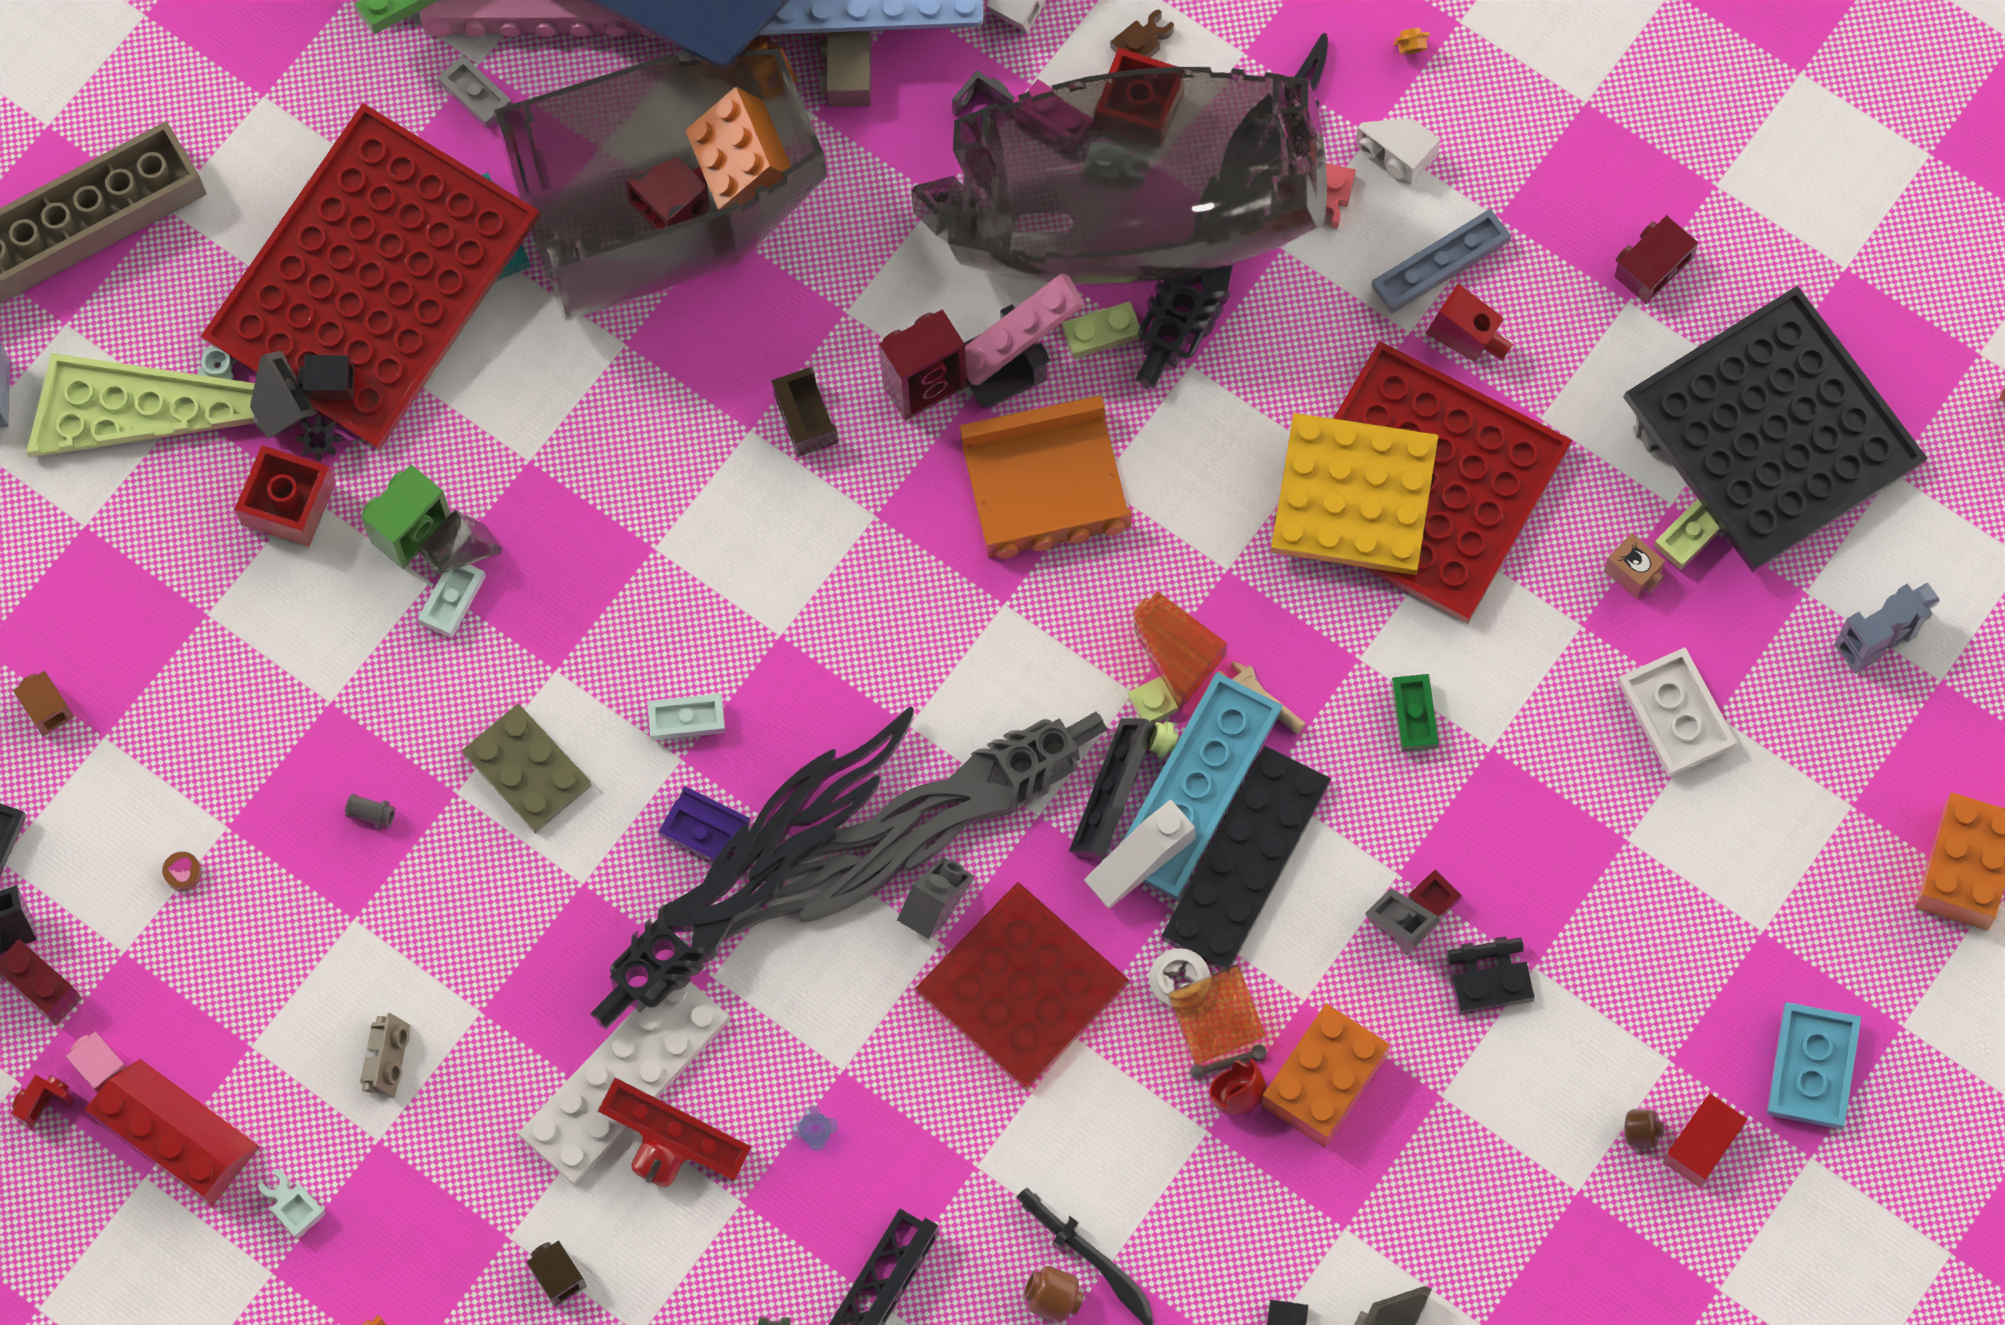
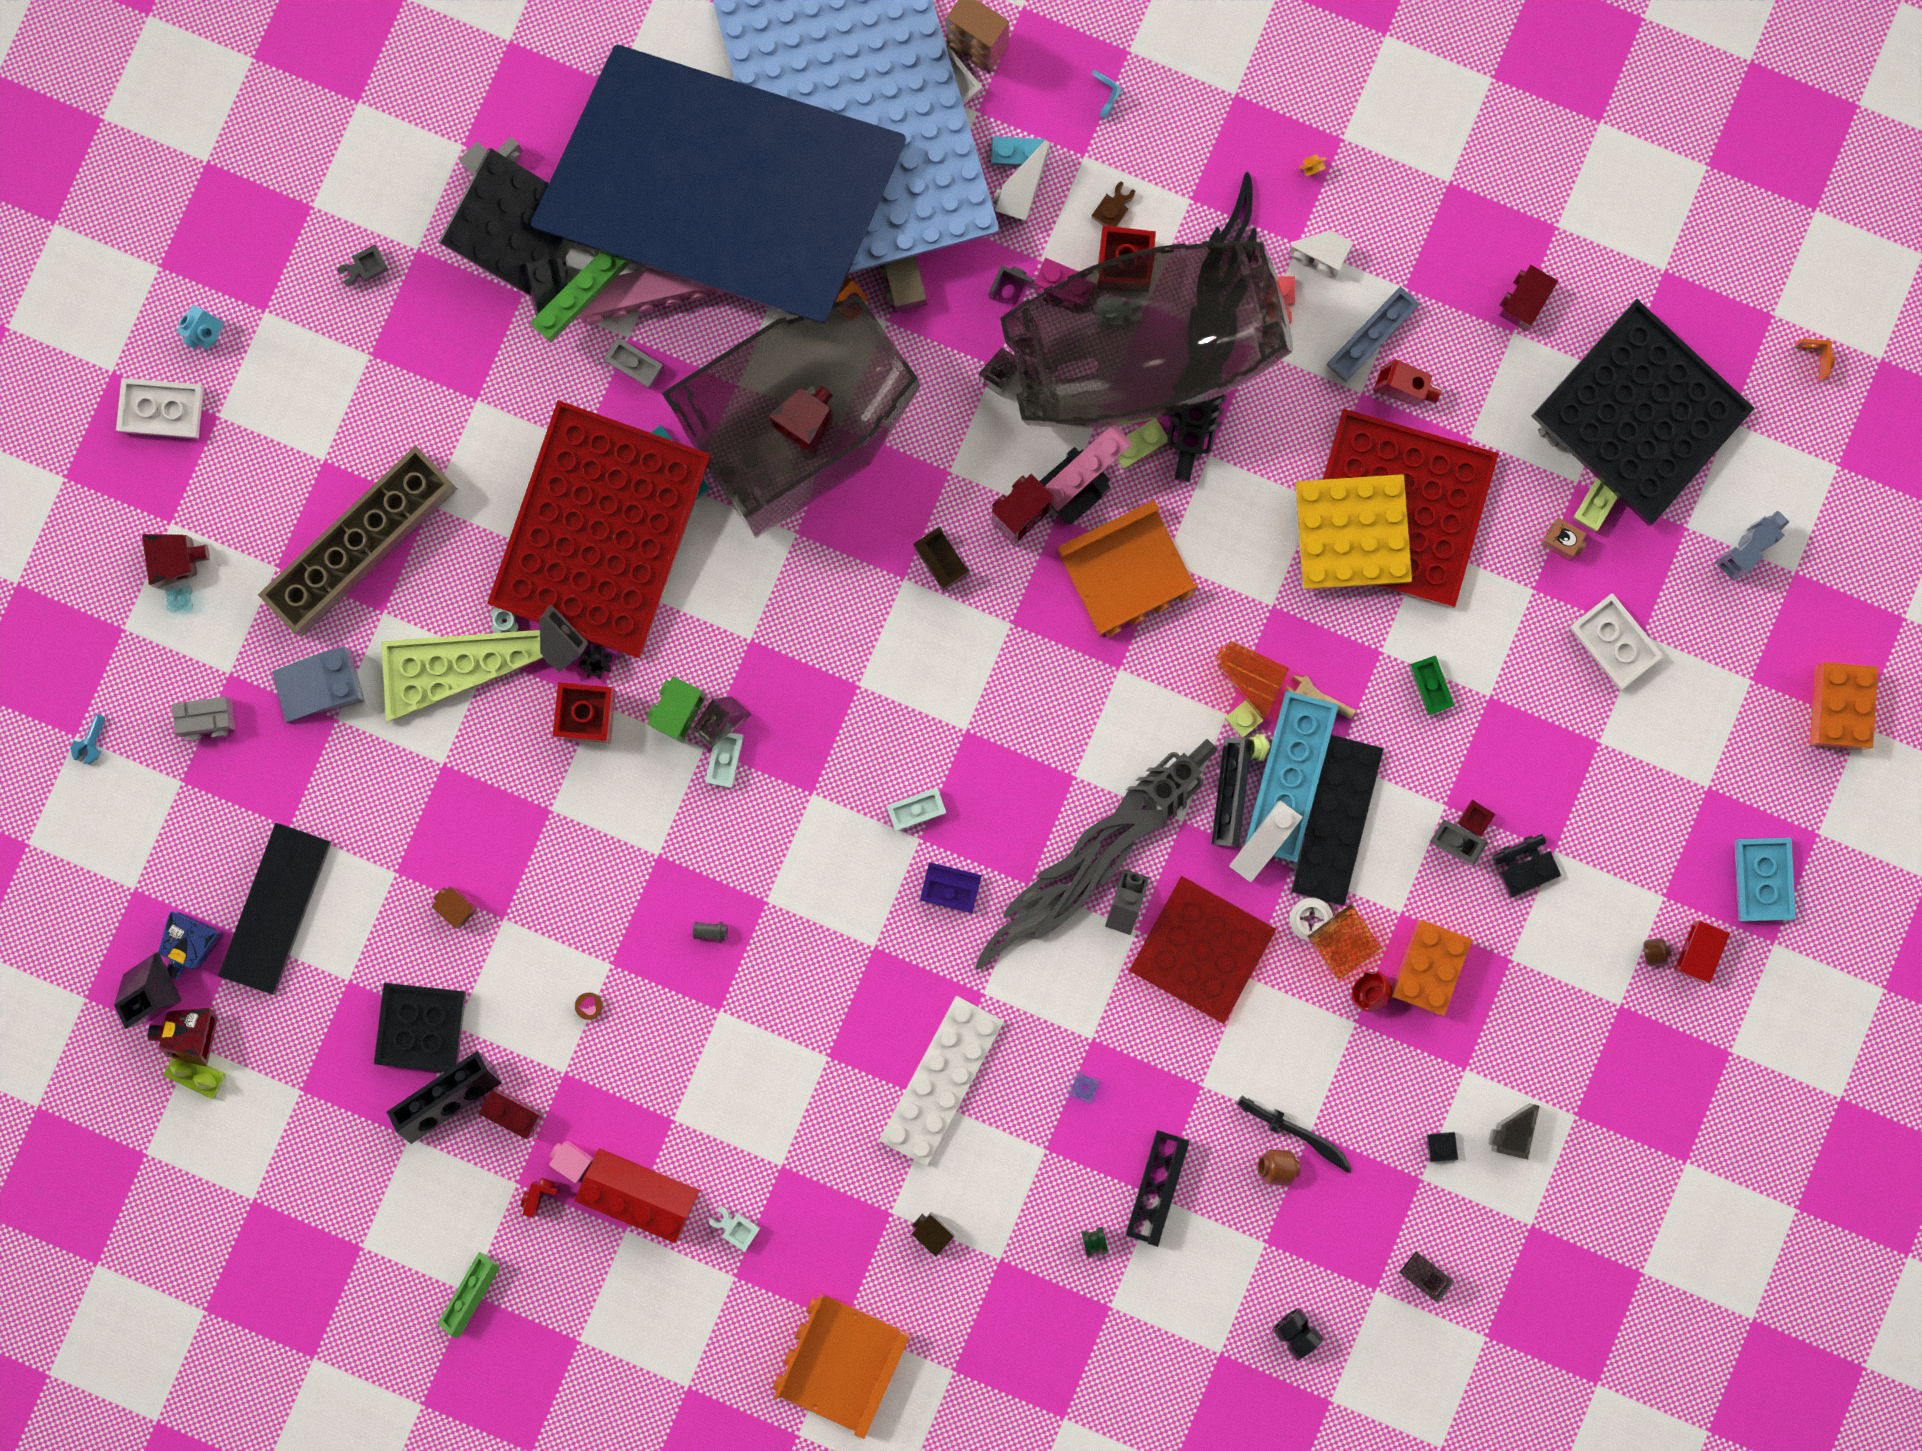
camera: 10 degrees left, 15 degrees up
black brick [298,355,355,400] -> none
dark tan hinge [360,1013,410,1097] -> none
olive plate [462,703,592,833] -> none
black piece [590,707,914,1029] -> none
red plate [597,1077,752,1188] -> none
orange brick [685,86,797,223] -> none
dark grey hinge [1190,1044,1267,1079] -> none

